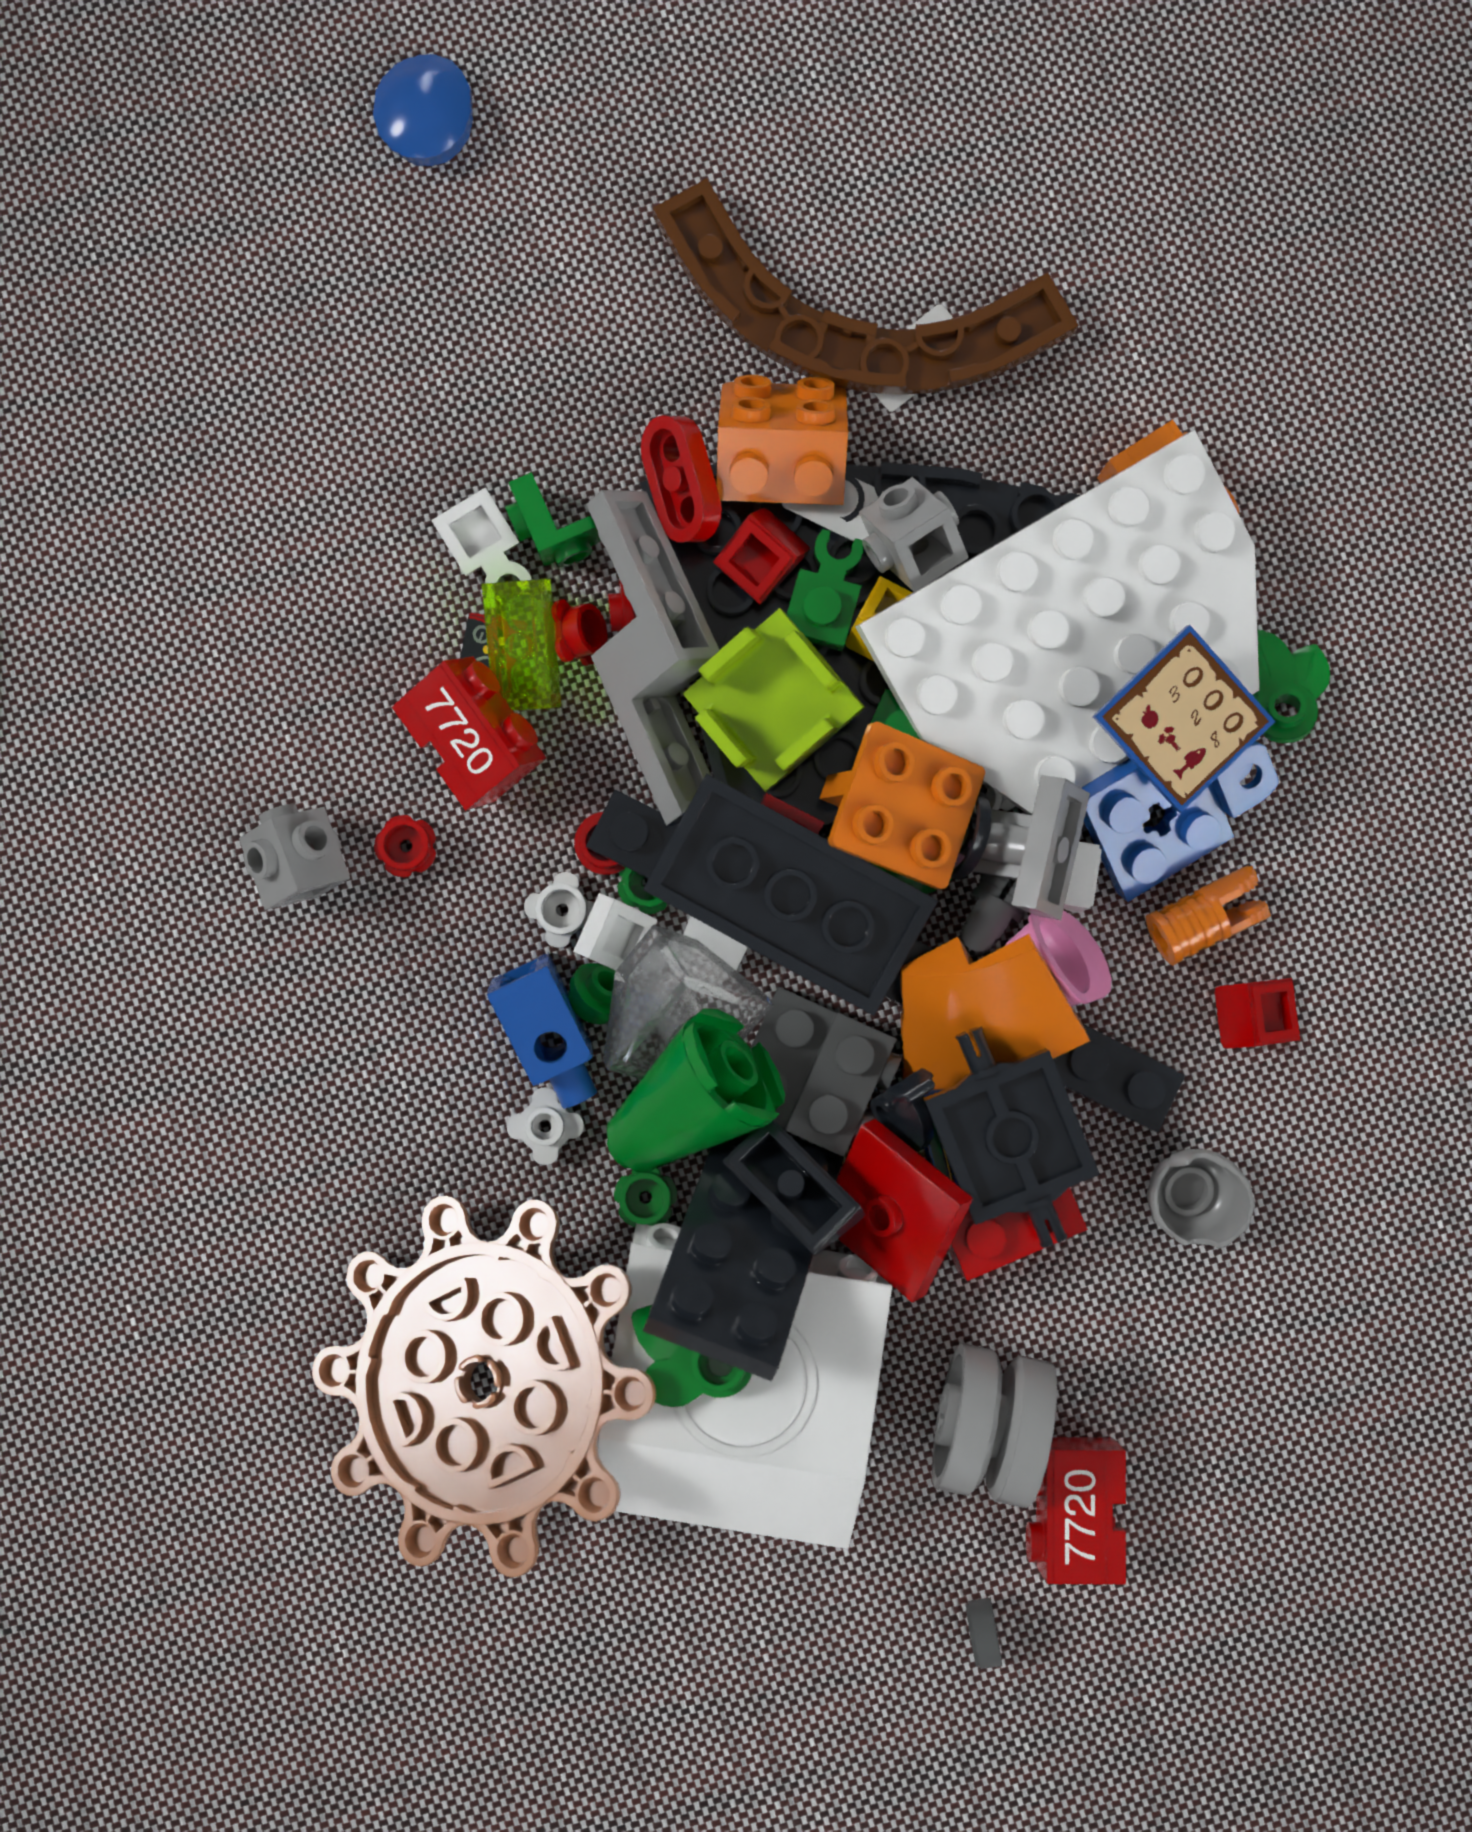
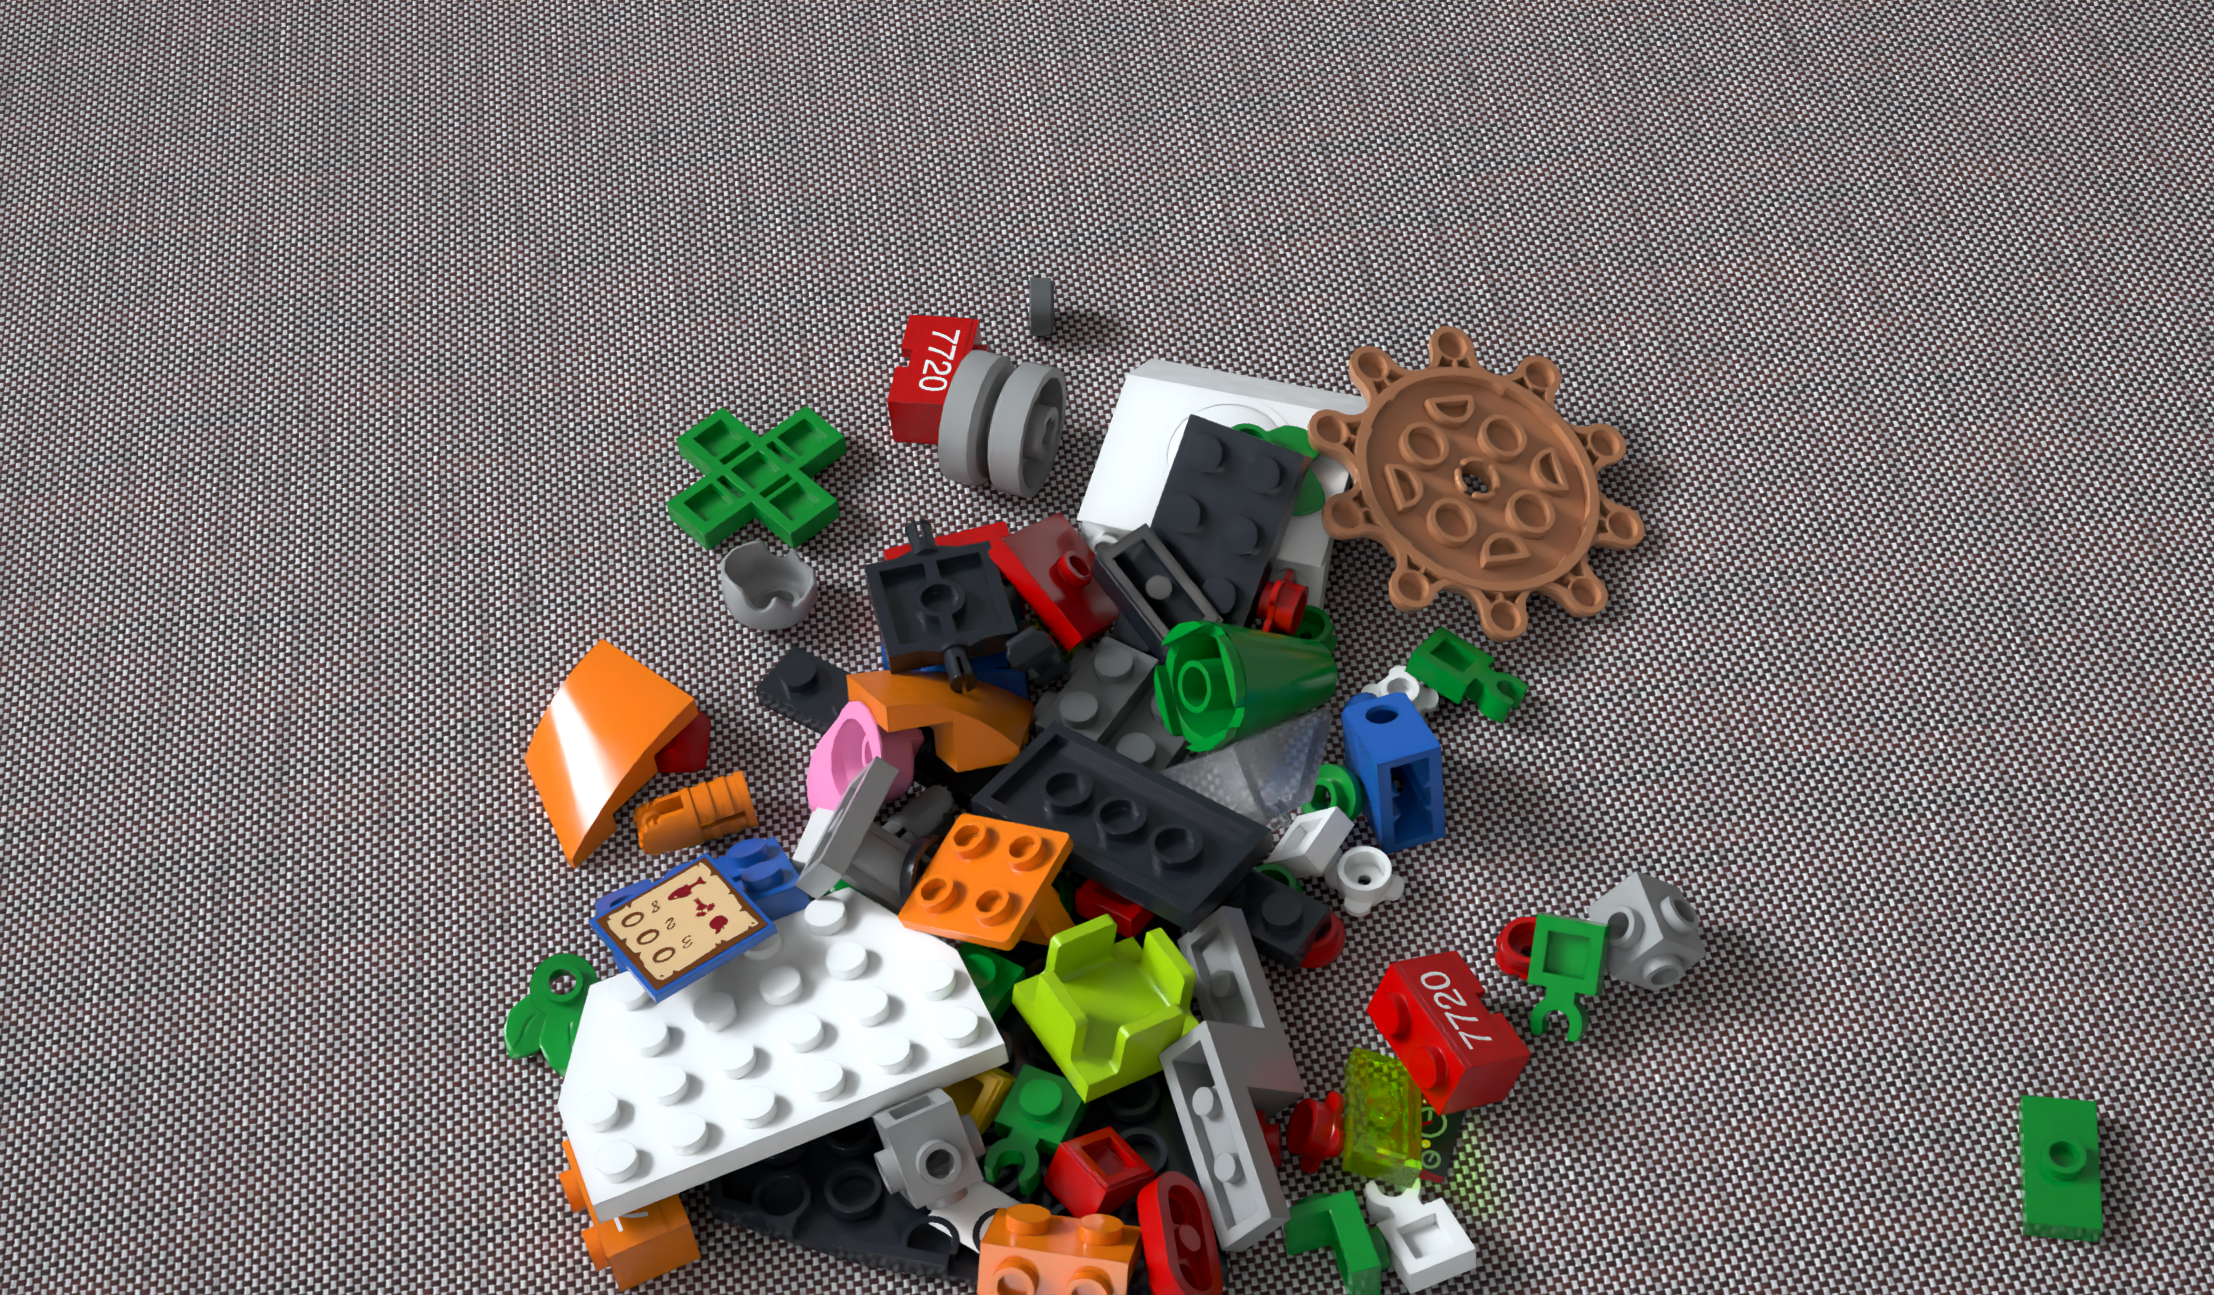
camera: 160 degrees left, 35 degrees down
none -> orange slope [524,638,699,869]
none -> green plate [666,406,847,551]
none -> red plate [1257,569,1309,635]
none -> green plate [1405,626,1529,724]
none -> green plate [1527,912,1612,1042]

